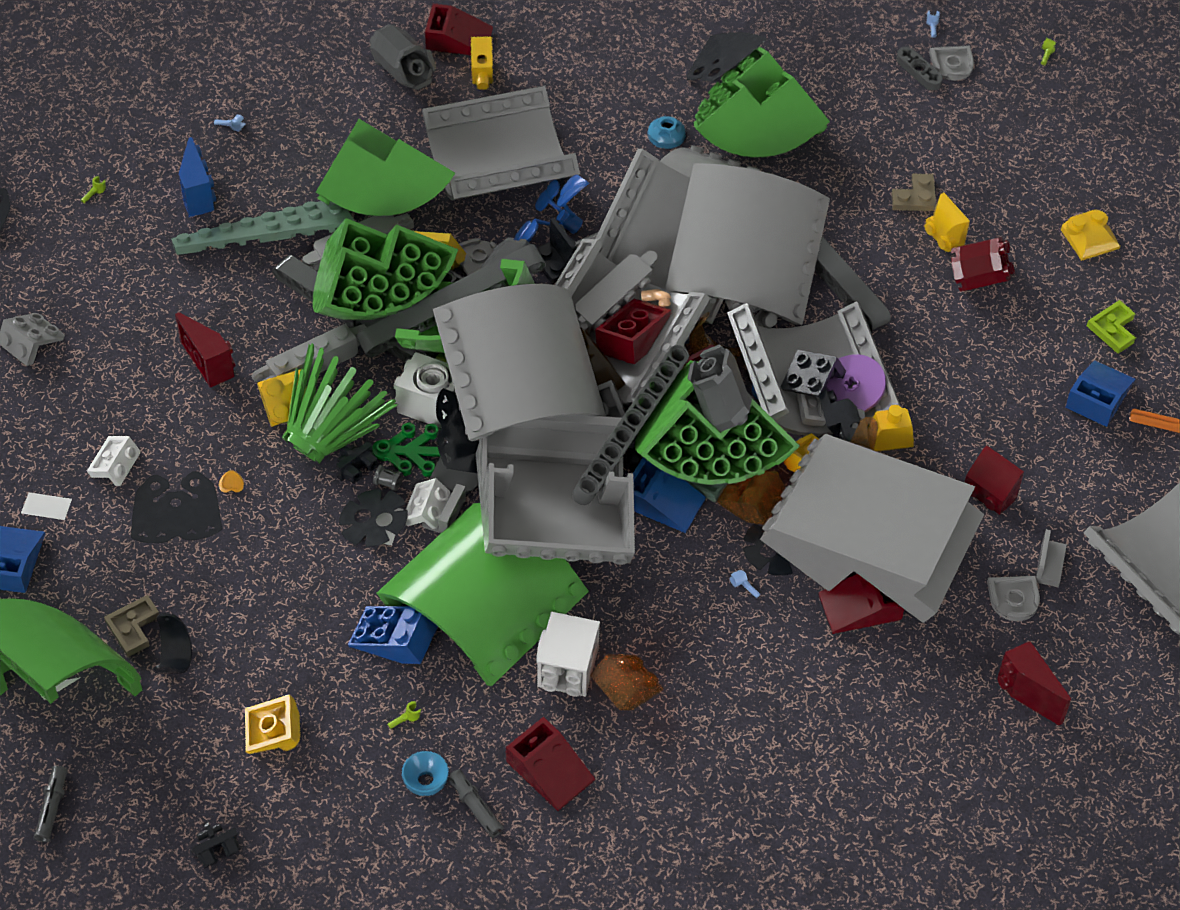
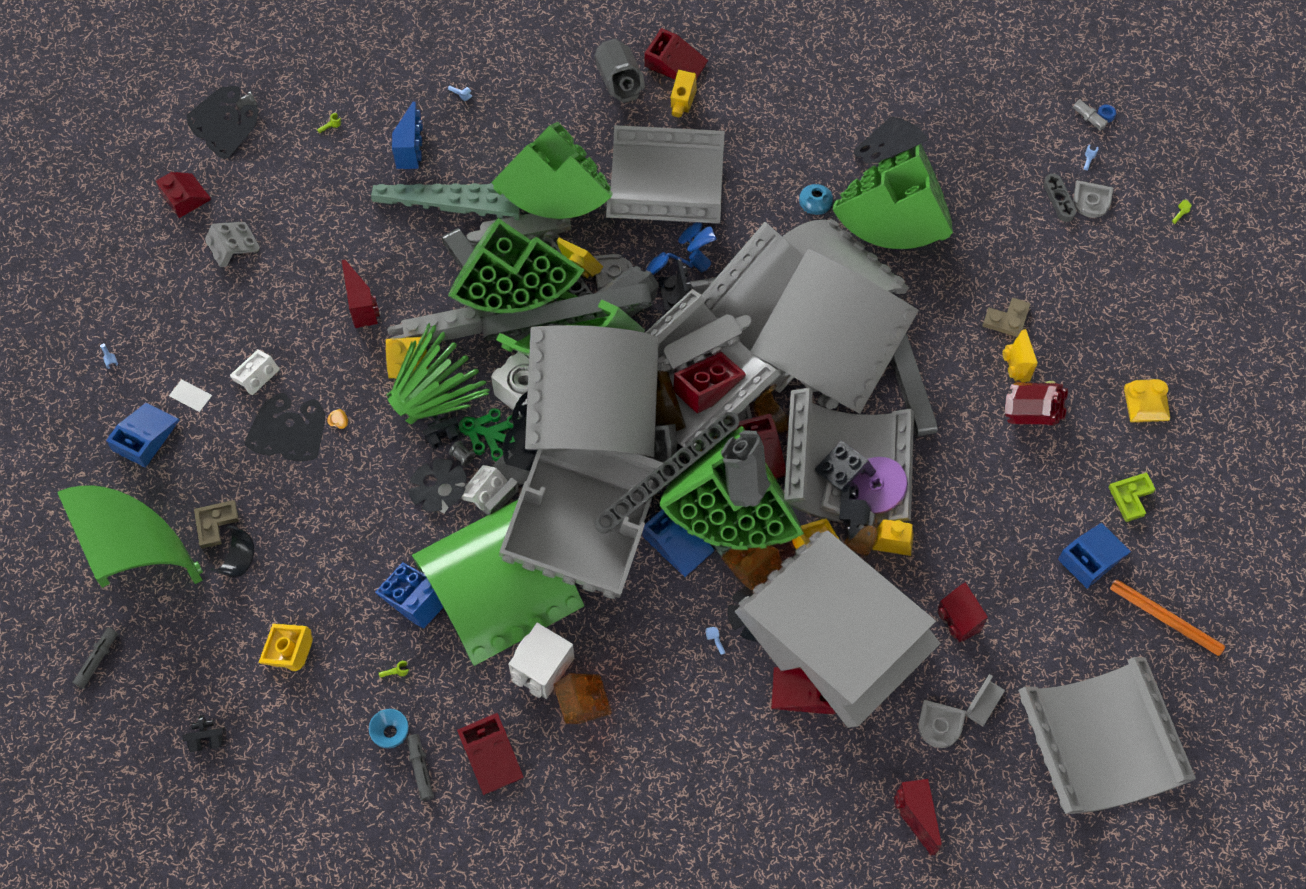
camera: 20 degrees right, 10 degrees up
light nougat arm [641,289,671,307] -> none

